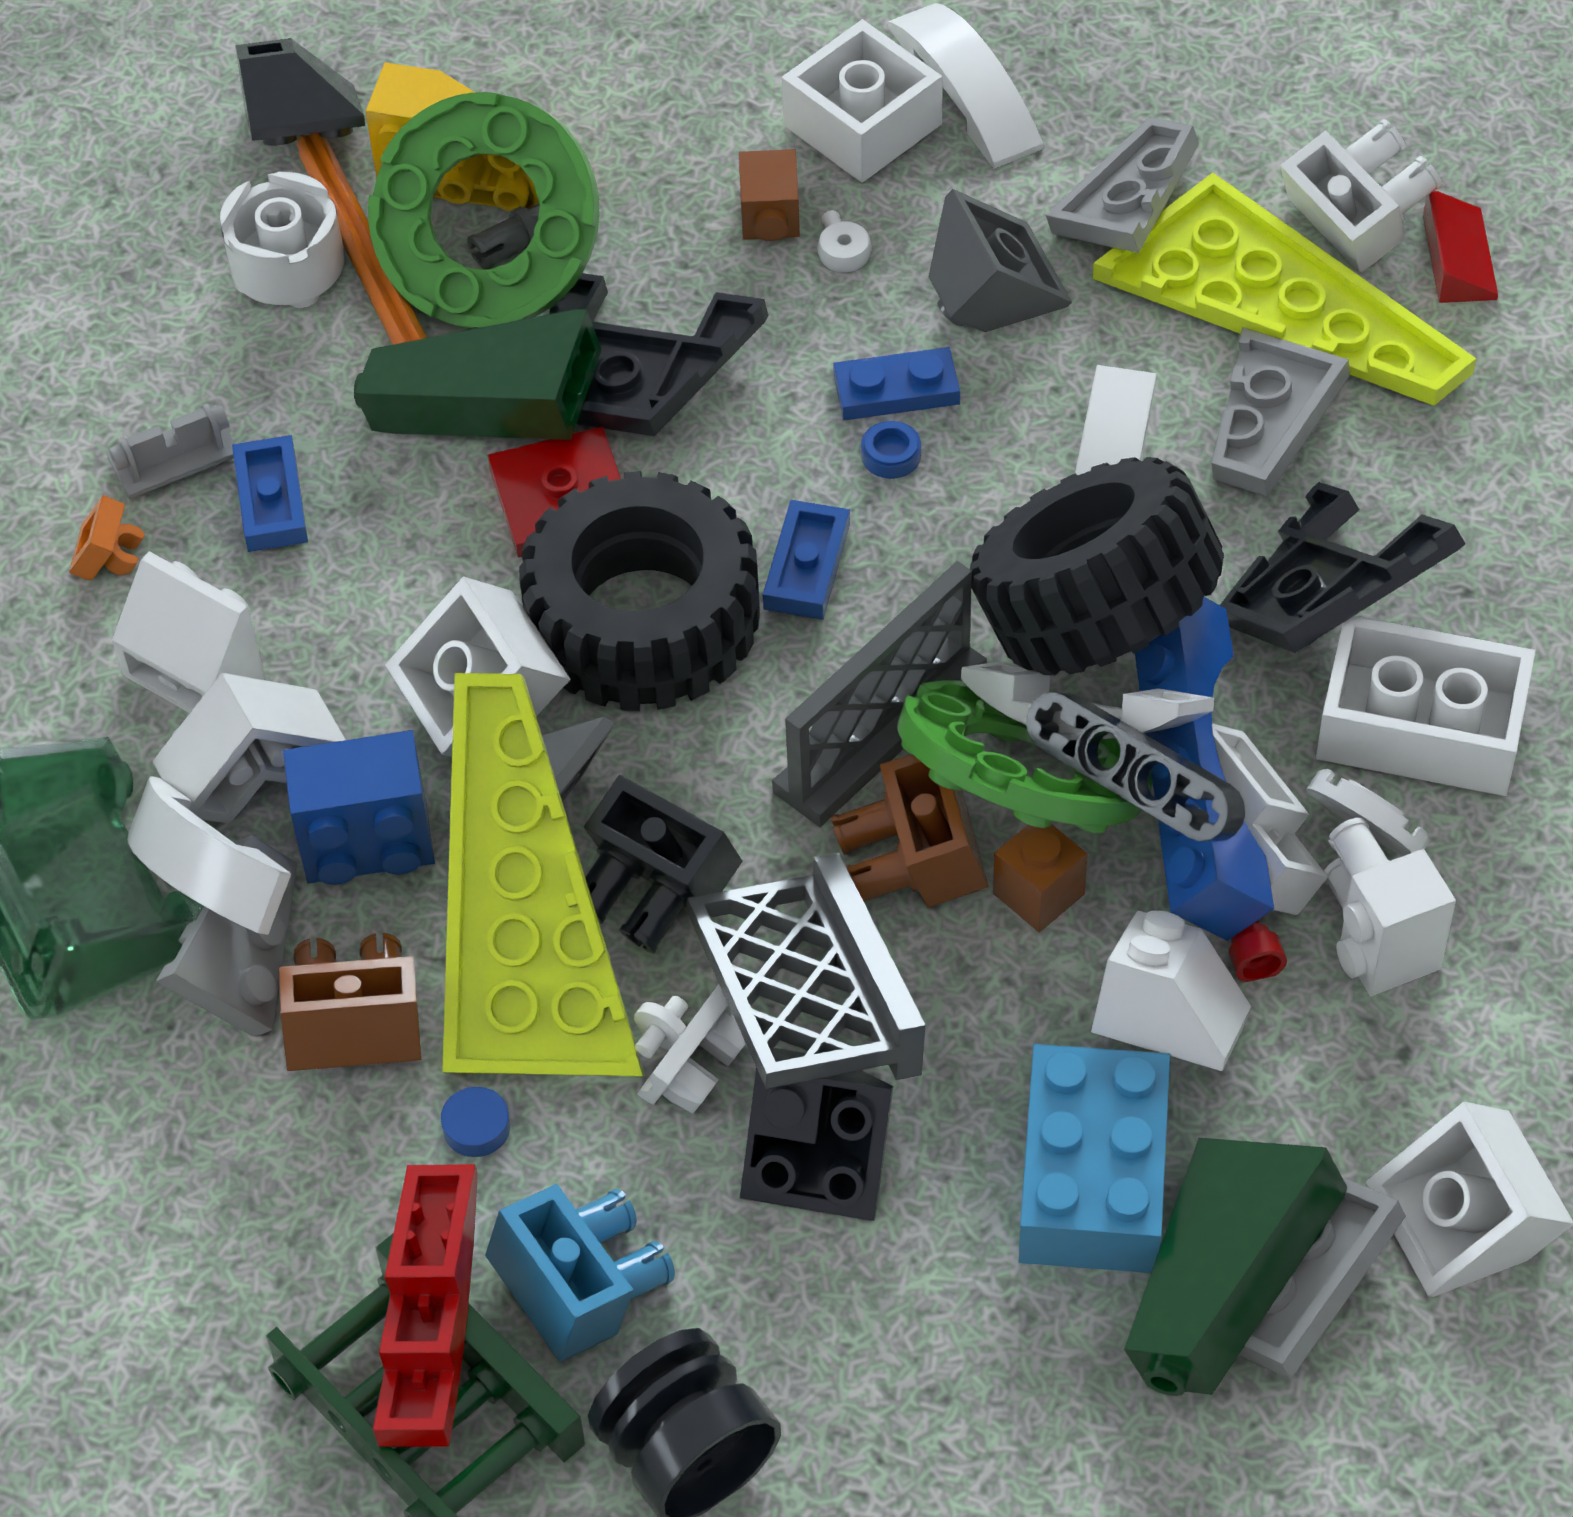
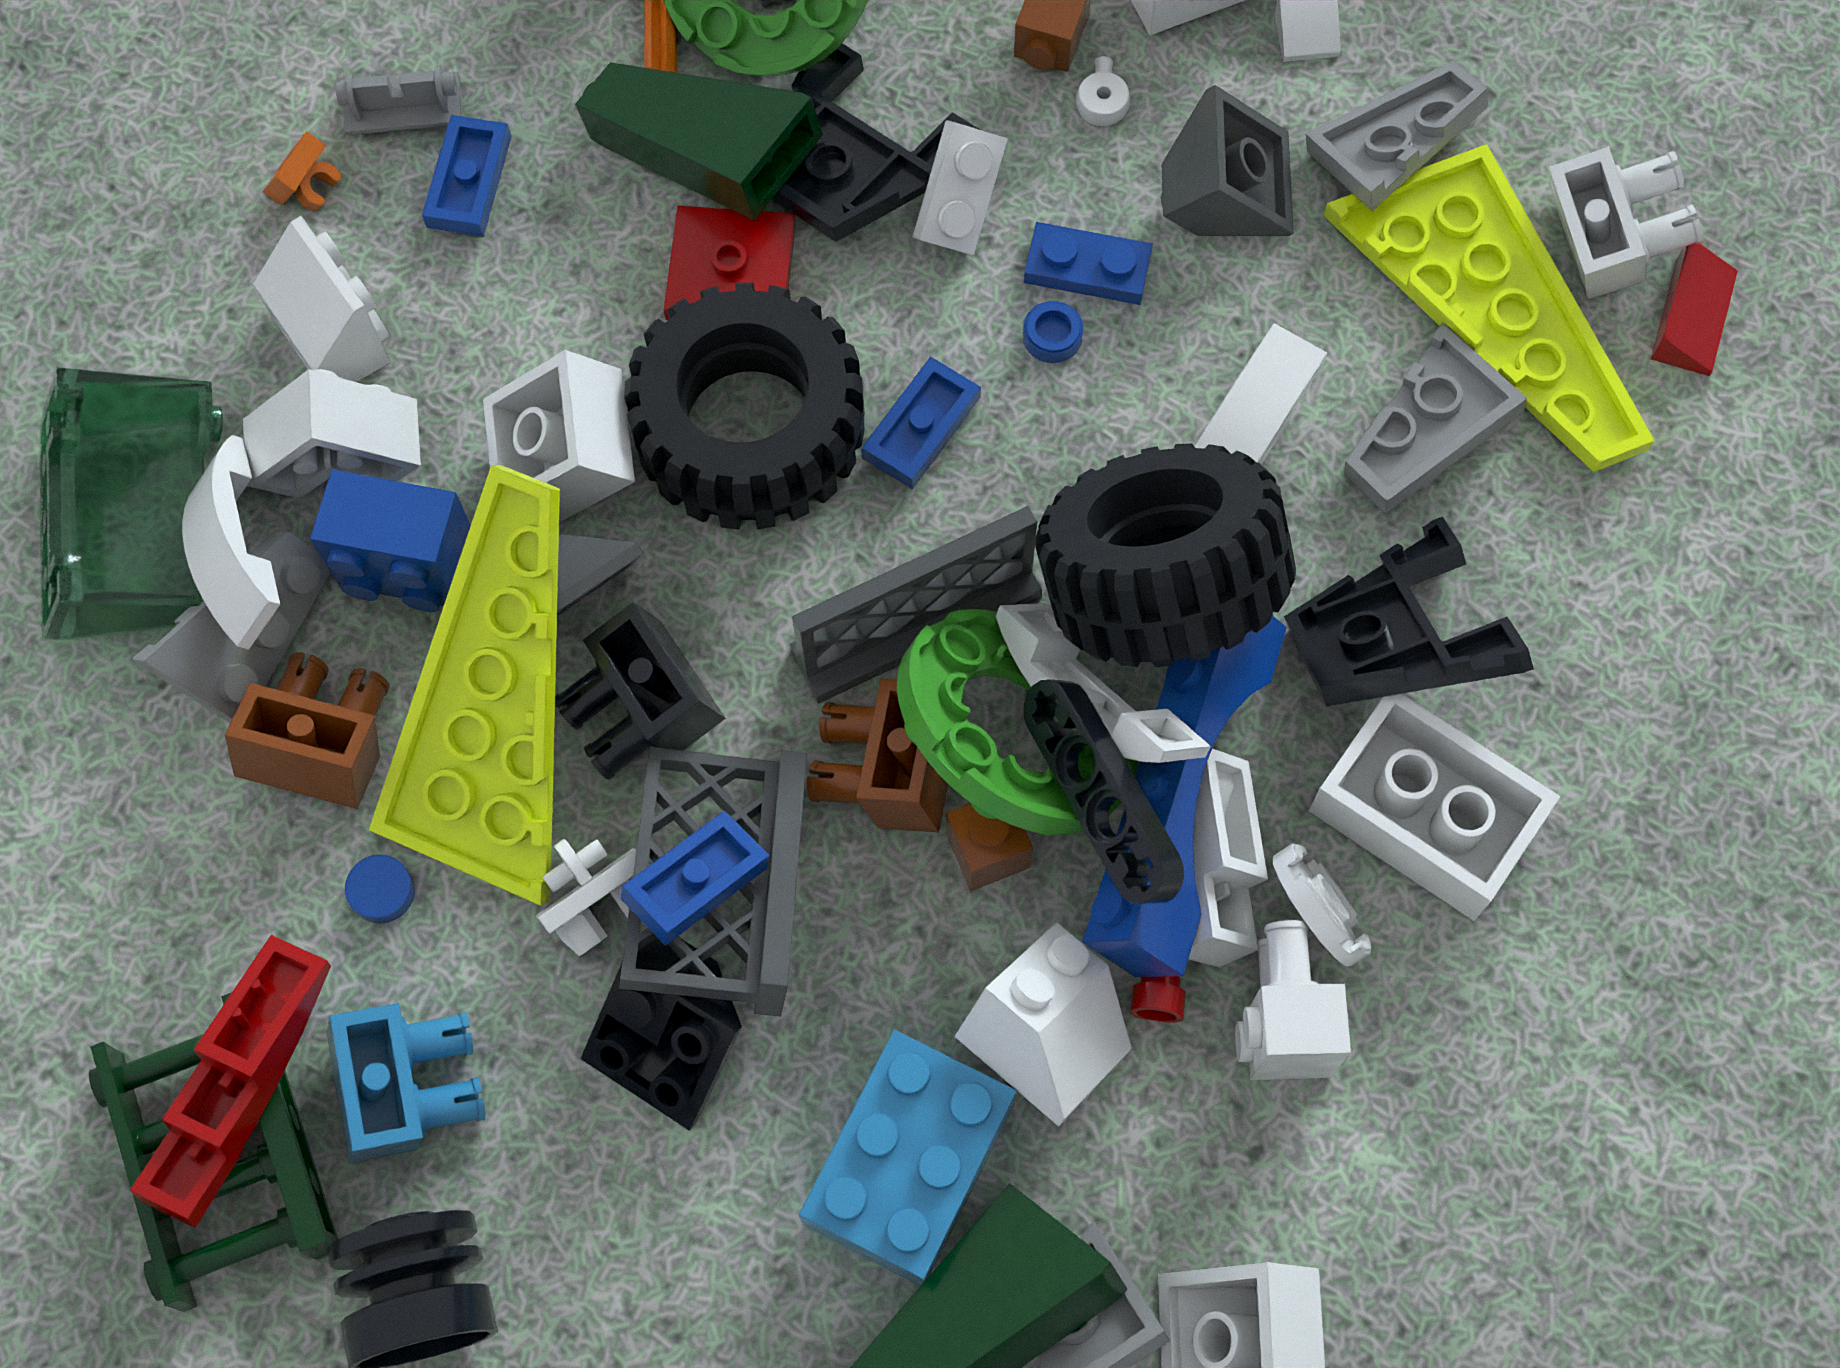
camera: 20 degrees right, 15 degrees up
none -> blue plate [621,810,770,946]
none -> white plate [913,120,1008,255]

